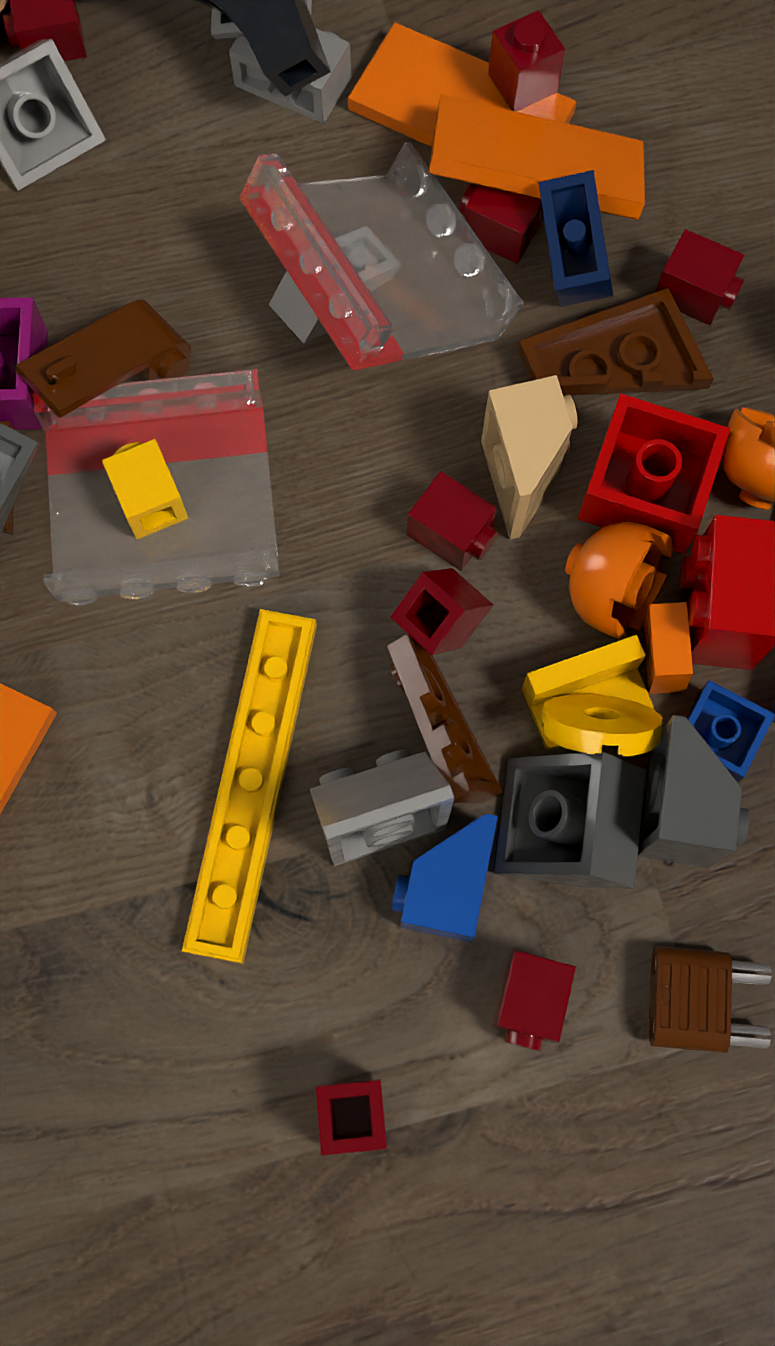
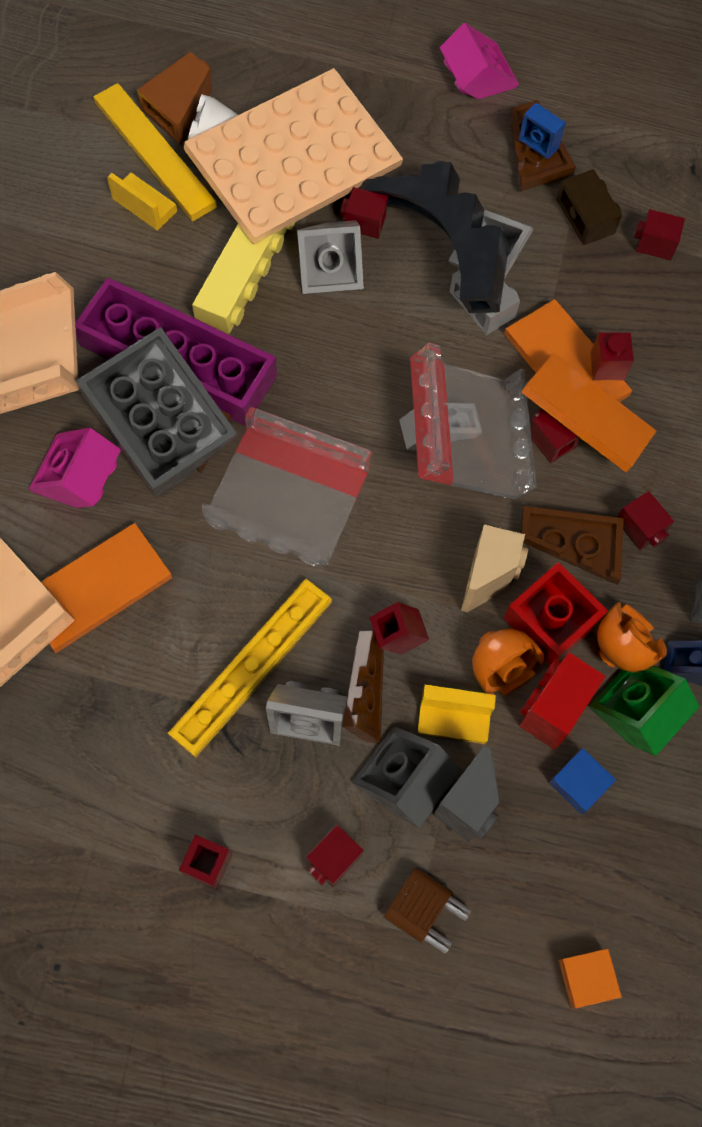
camera: 25 degrees right, 5 degrees down
reddish brown door [16,300,191,418] -> none
yellow brick [102,439,189,540] -> none
blue slope [391,814,498,943] -> none
dark red brick [407,471,498,571] -> none
dark blue slope [539,170,614,307] -> none
yellow tile [541,694,662,756] -> none
orange piece [643,602,693,694] -> none
blue piece [686,680,775,783] -> none

